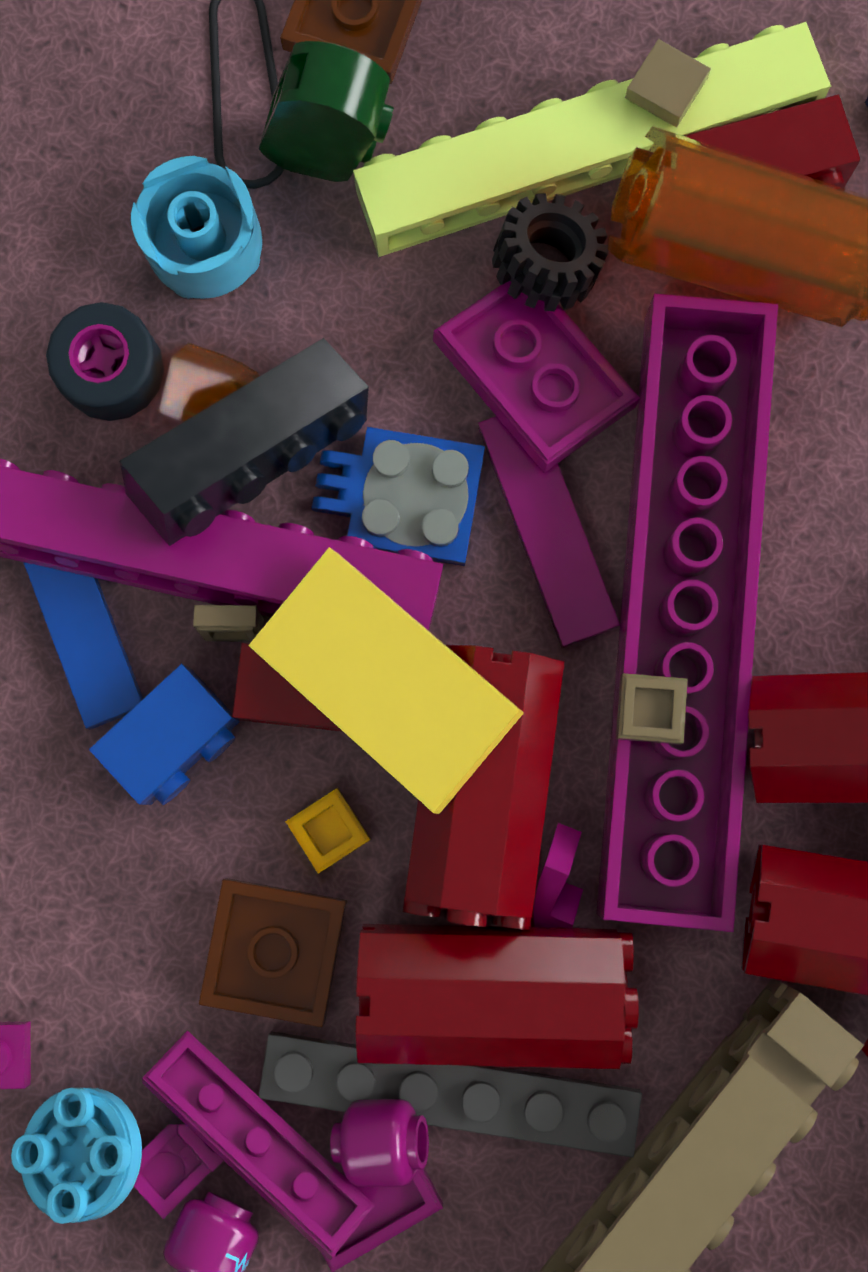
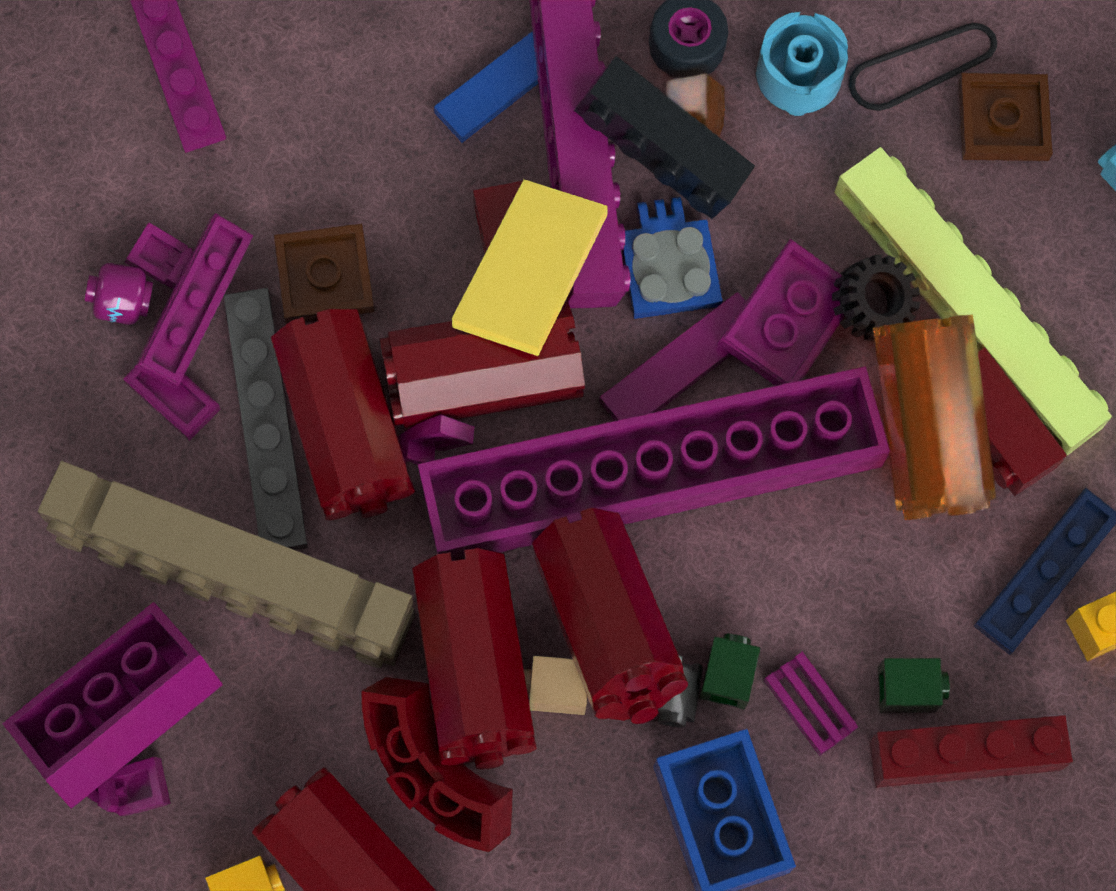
camera: 60 degrees right, 10 degrees down
medium azure tile [11,1088,142,1224] -> none
blue brick [89,664,240,805] -> none
dark tan tile [193,605,264,642] -> none
dark green brick [259,41,394,182] -> none
yellow tile [285,788,371,874] -> none
magenta head [330,1099,429,1187] -> none
dark tan tile [616,673,688,744] -> none
dark tan tile [625,39,711,128] -> none

